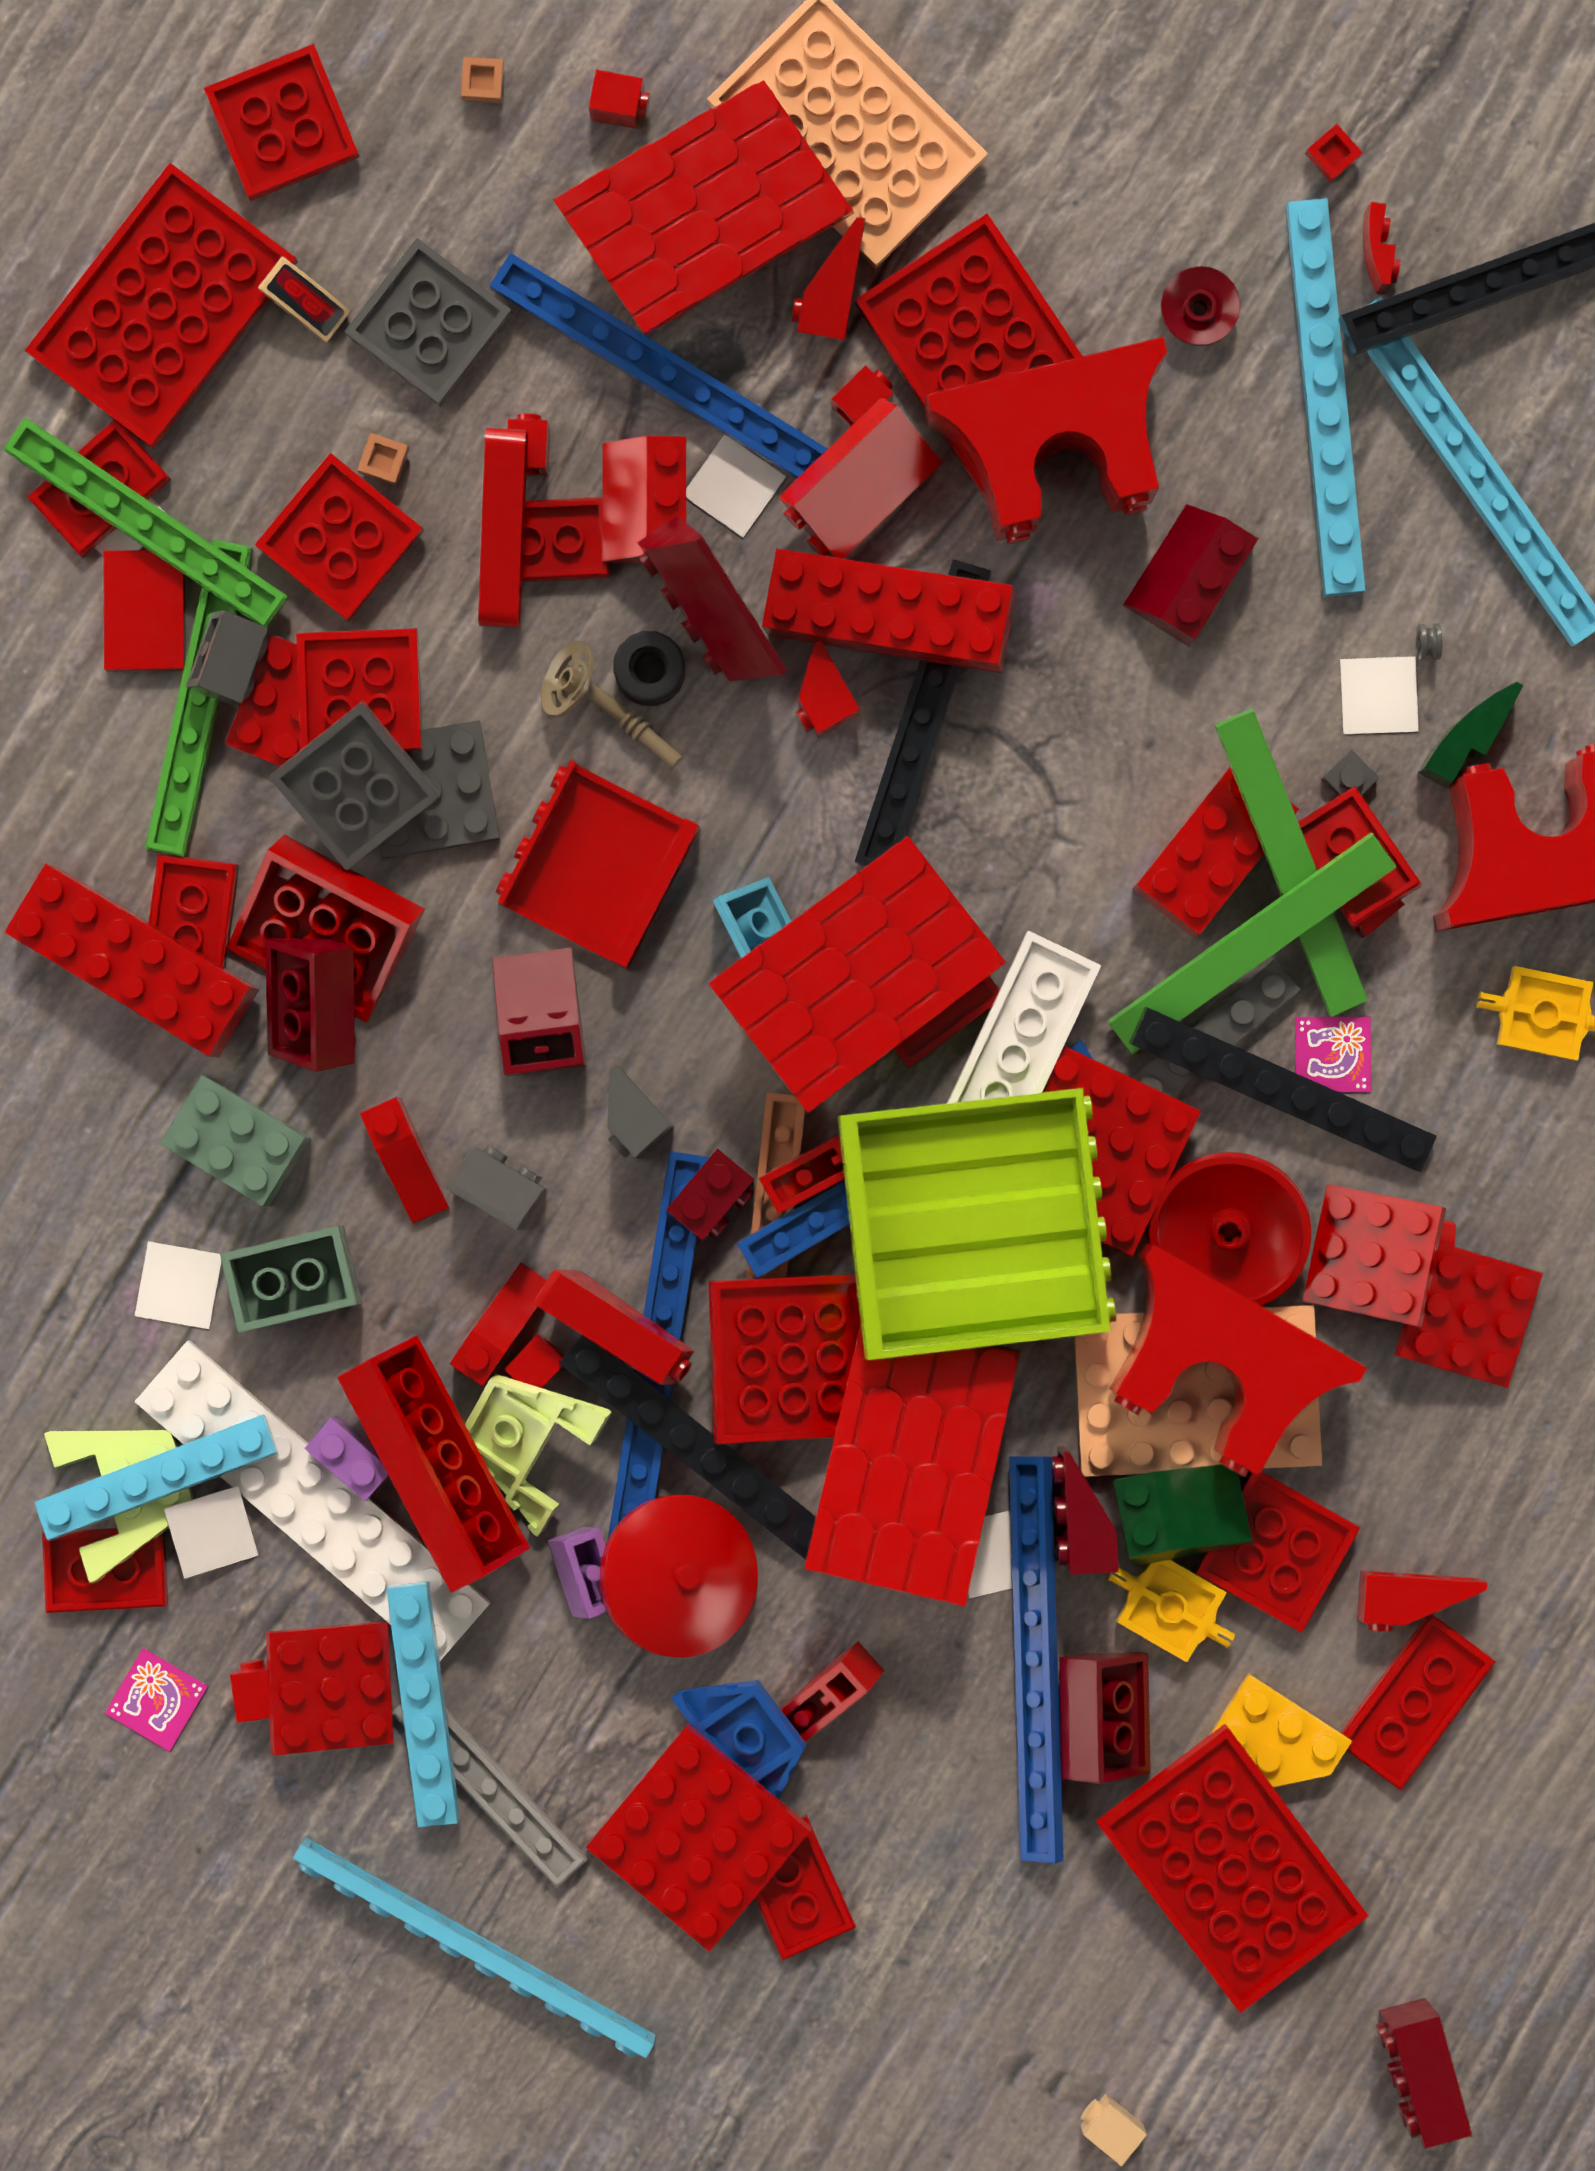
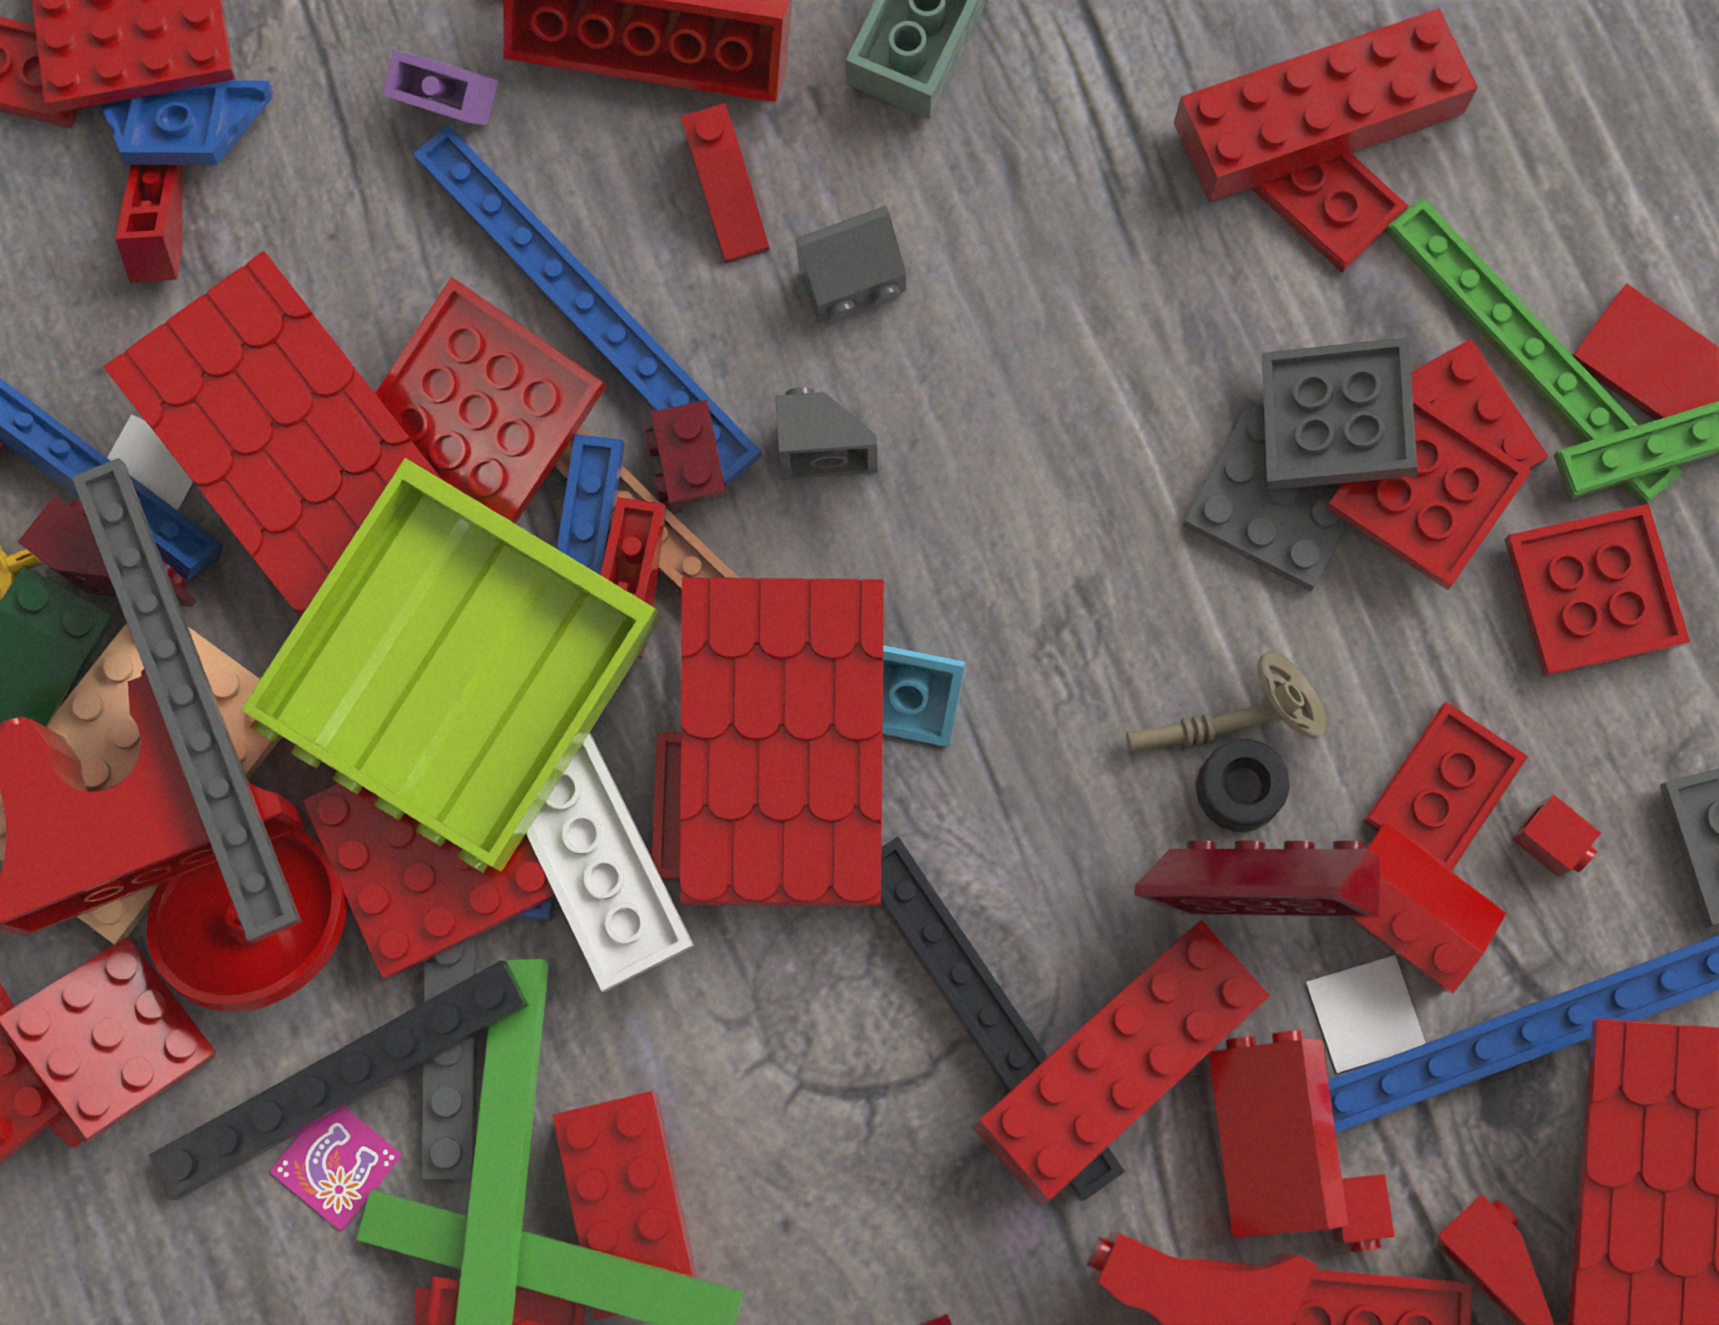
camera: 130 degrees right, 10 degrees down
sand green brick [159,1075,311,1206] -> none
dark grey brick [186,610,268,705] -> none
red slope [227,834,425,1023] -> none
dark red slope [265,938,356,1072] -> none
nougat plate [358,433,410,486] -> none
red slope [359,1097,450,1224] -> none
yellowish green wing [465,1374,612,1537] -> none
red beam [478,428,528,628] -> none
slope [492,948,587,1077] -> none
red panel [495,760,700,970] -> none
red brick [504,1333,564,1389] -> none
red slope [533,1269,695,1385] -> none
black plate [559,1334,816,1560] -> none
red dish [600,1494,758,1658] -> none
red slope [796,640,860,738] -> none
none -> dark grey plate [72,458,301,943]

